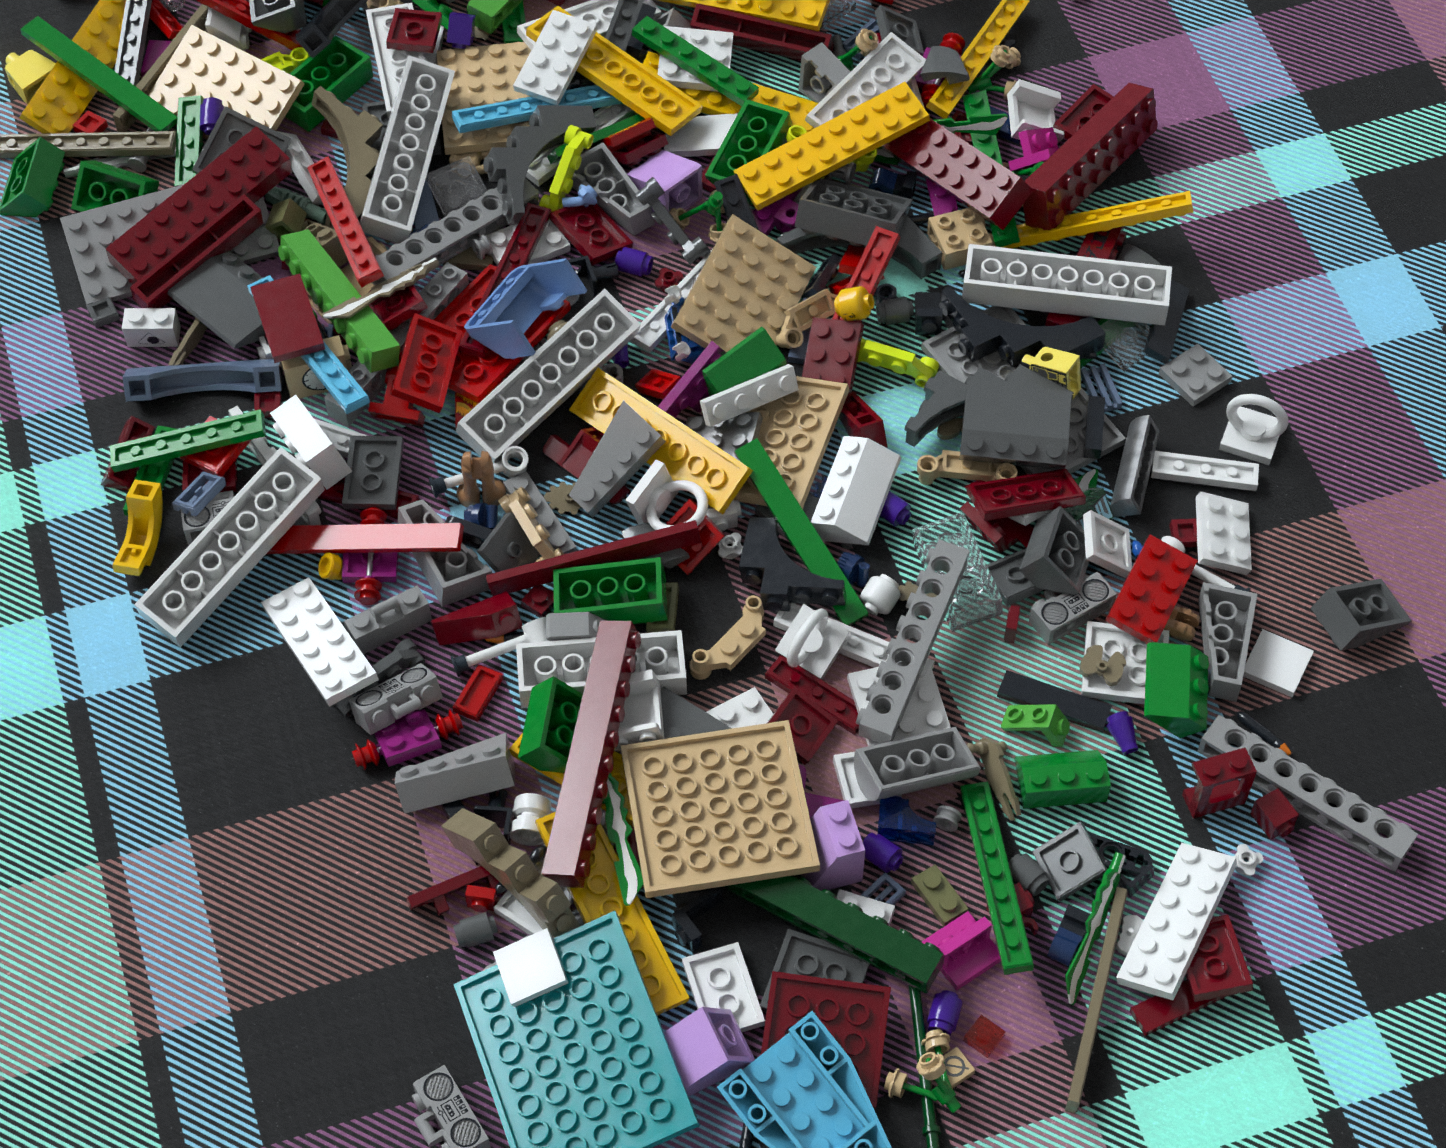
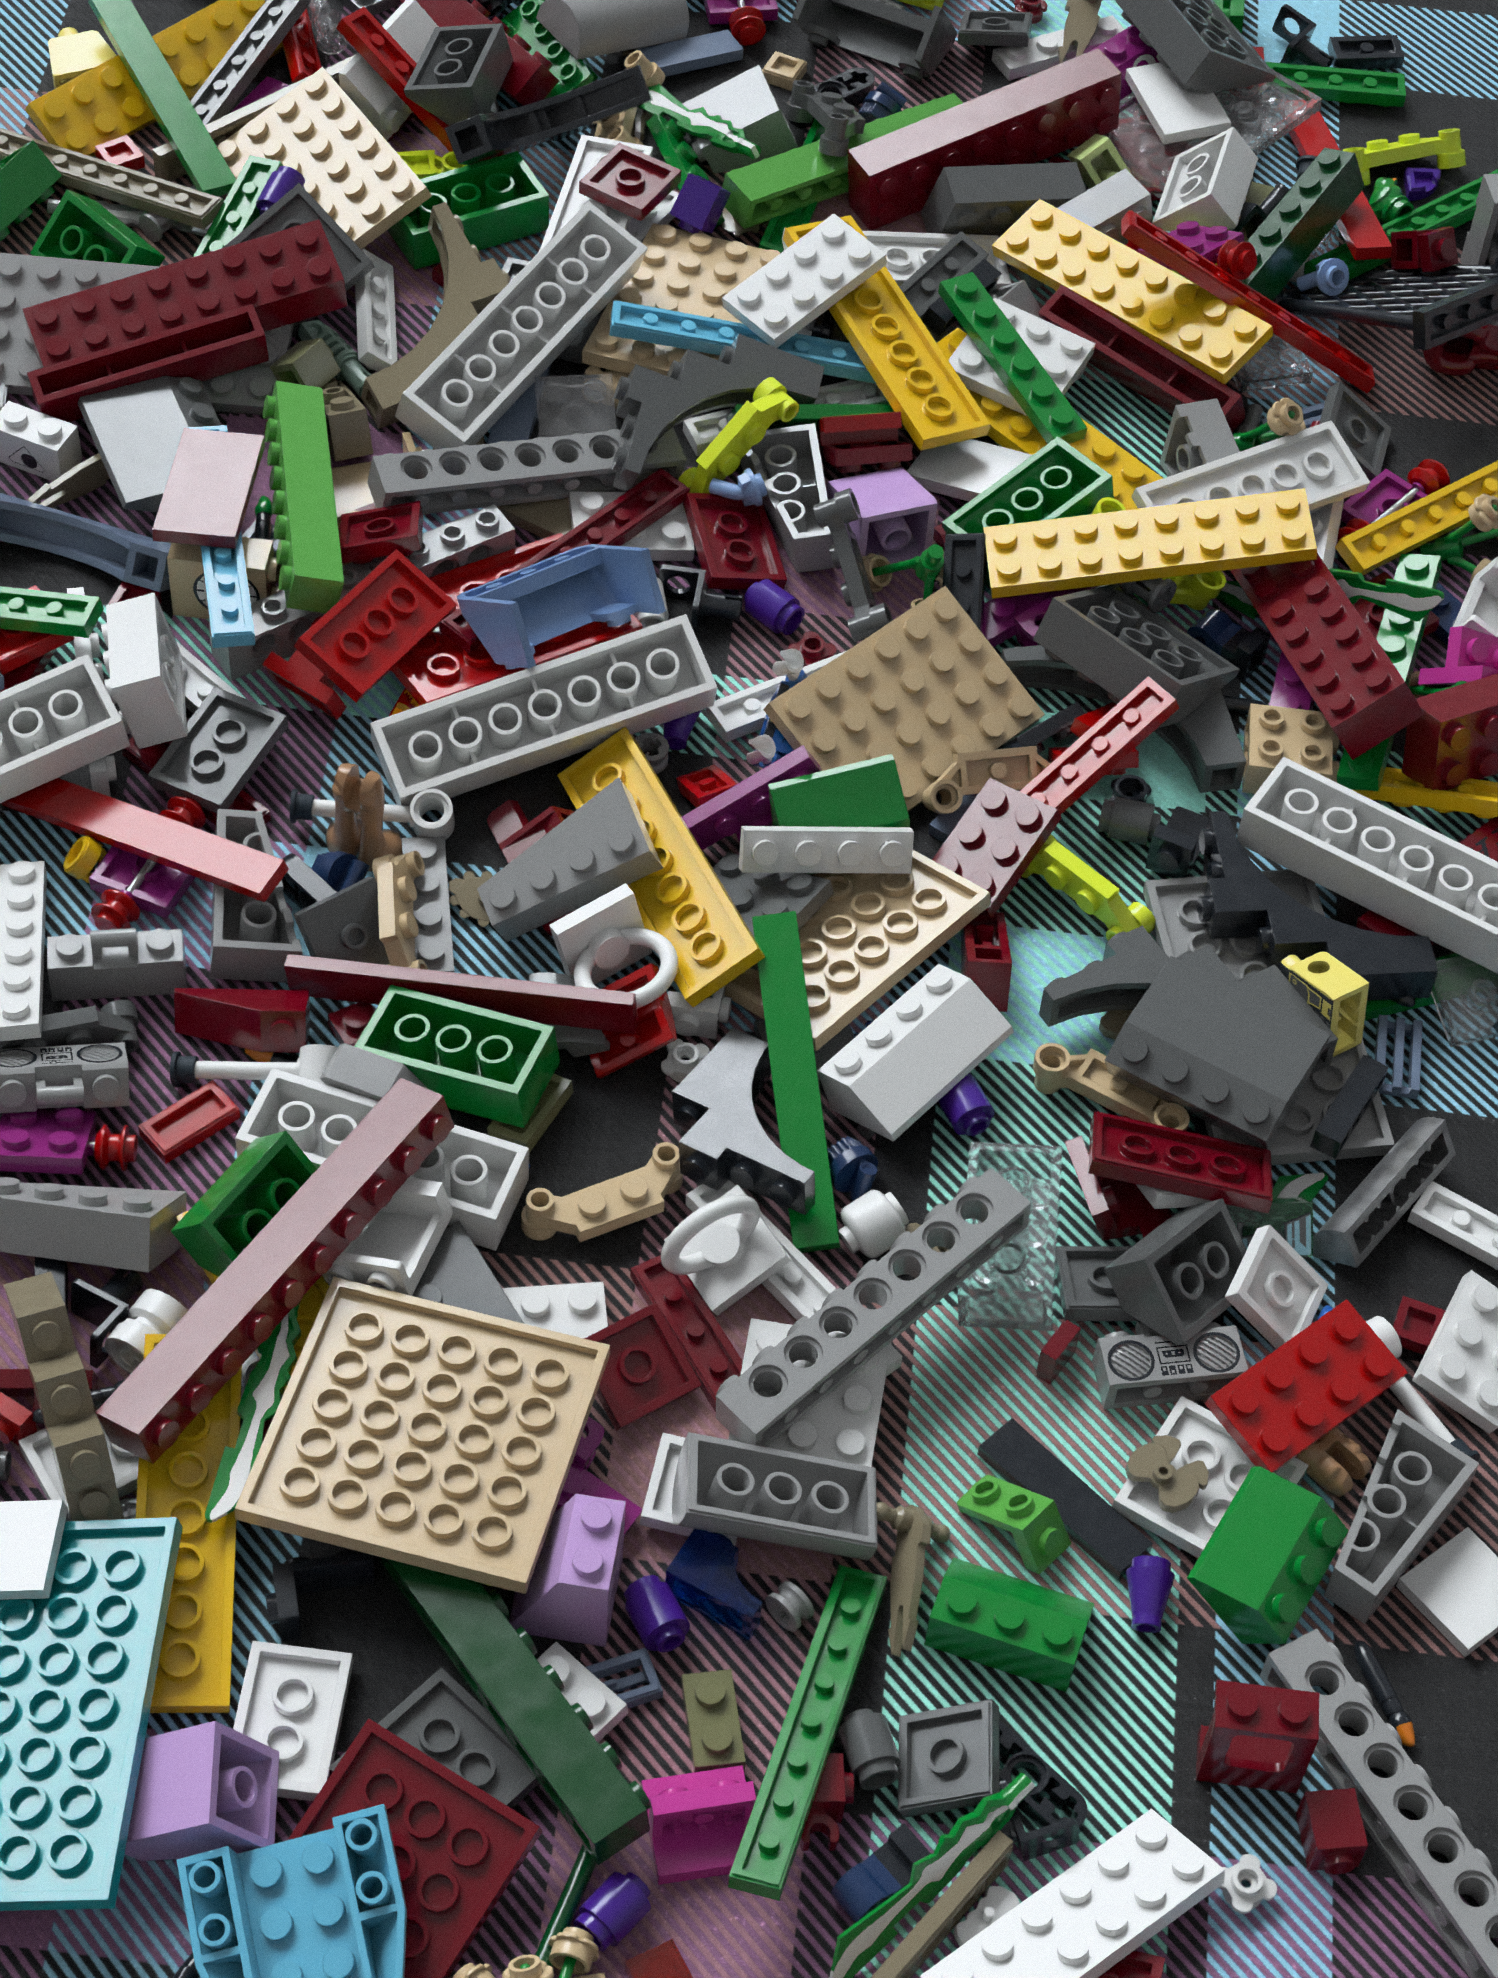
camera: 20 degrees right, 5 degrees down
tile [307,156,384,288] -> none
dark tan sword [322,258,439,318] -> none
light grey bush [471,234,493,260] -> none
yellow head [834,286,874,321] -> none
dark grey slope [920,46,970,85] -> none

